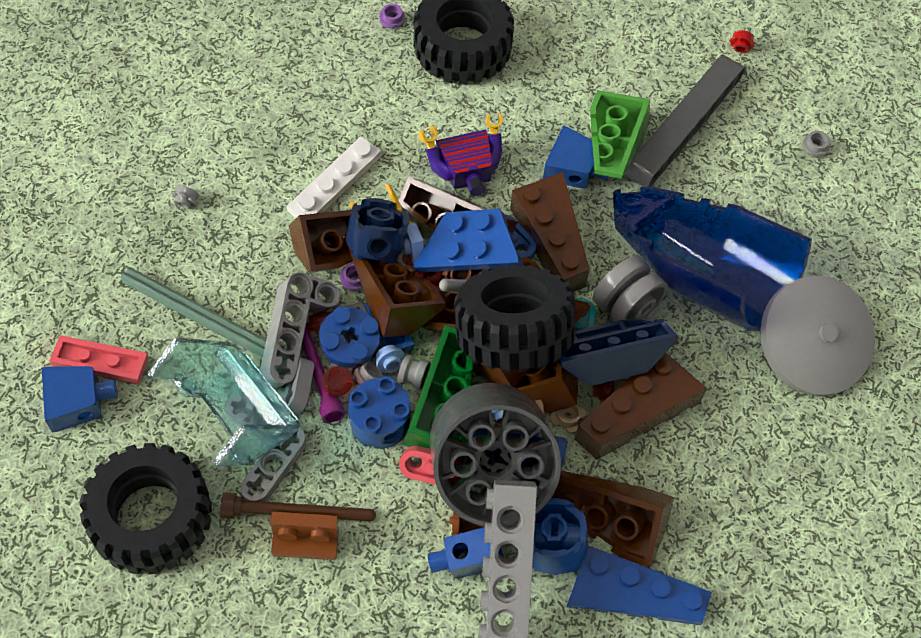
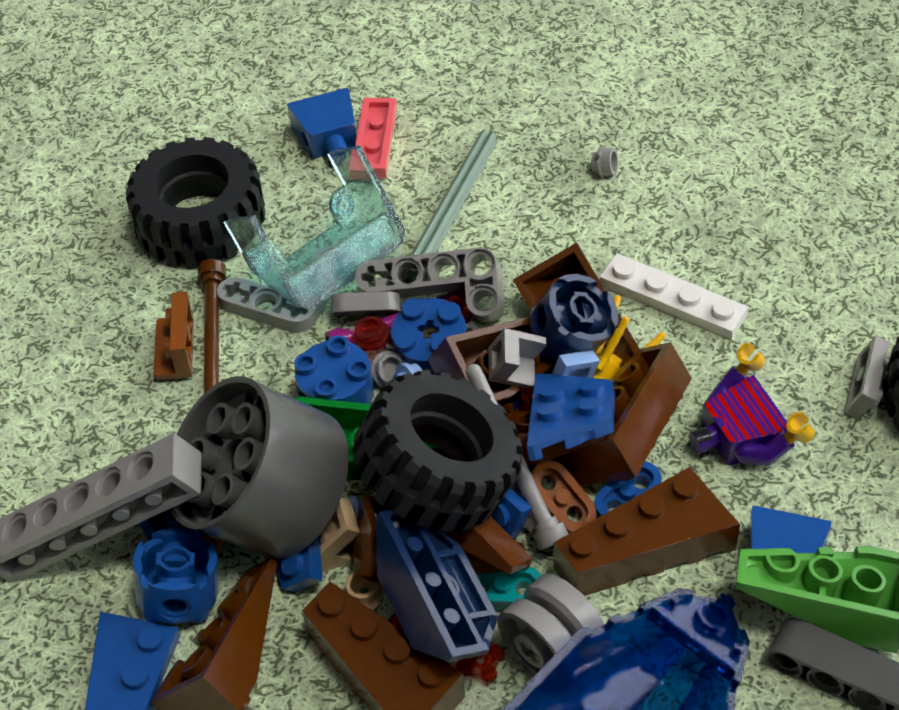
camera: 90 degrees right, 10 degrees down
none -> light grey panel [488,328,547,389]
none -> light grey plate [844,336,890,419]

